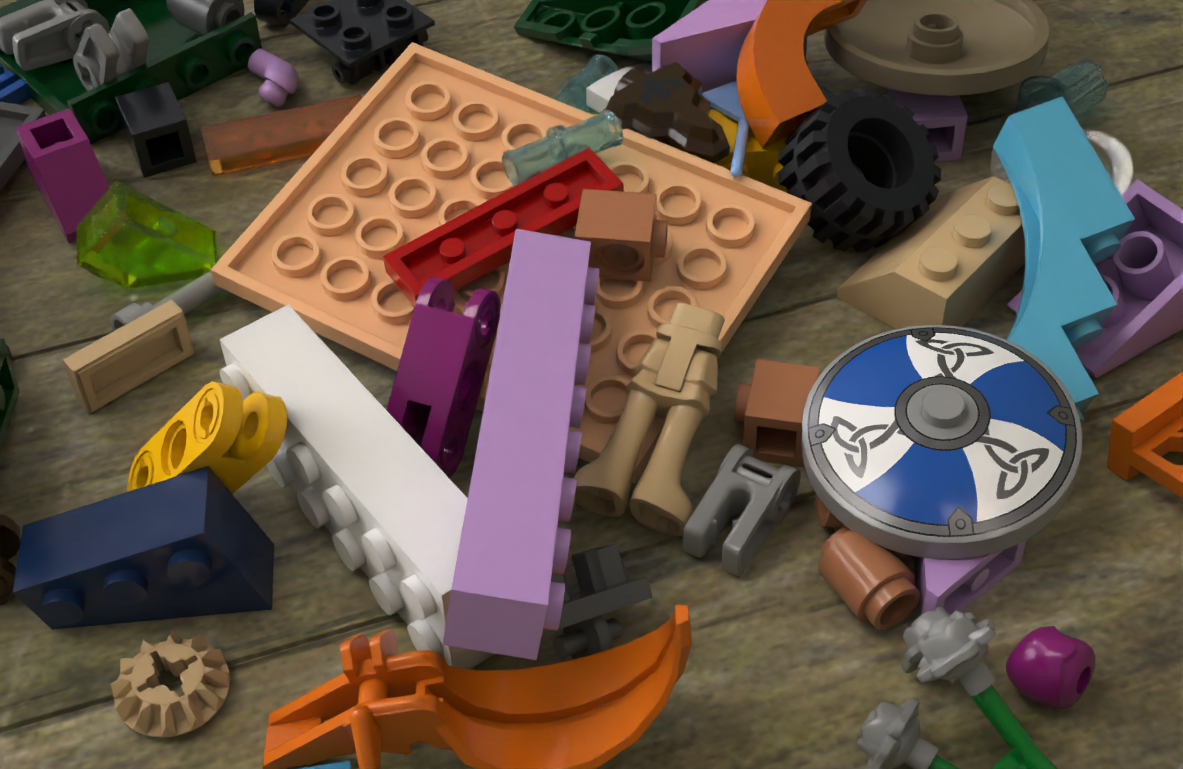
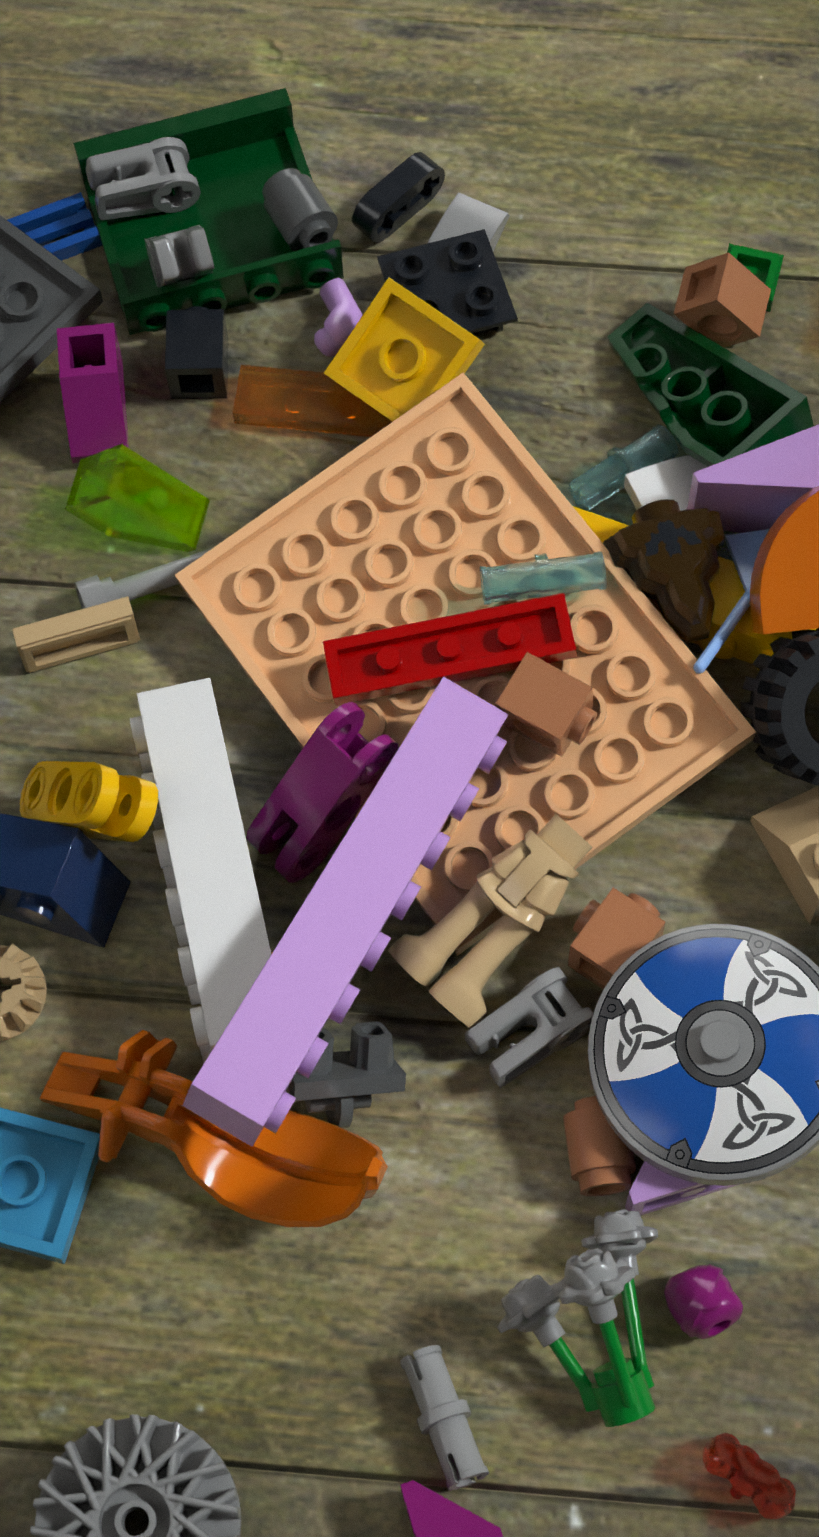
camera: 25 degrees right, 20 degrees up
none -> yellow plate [324,277,485,422]

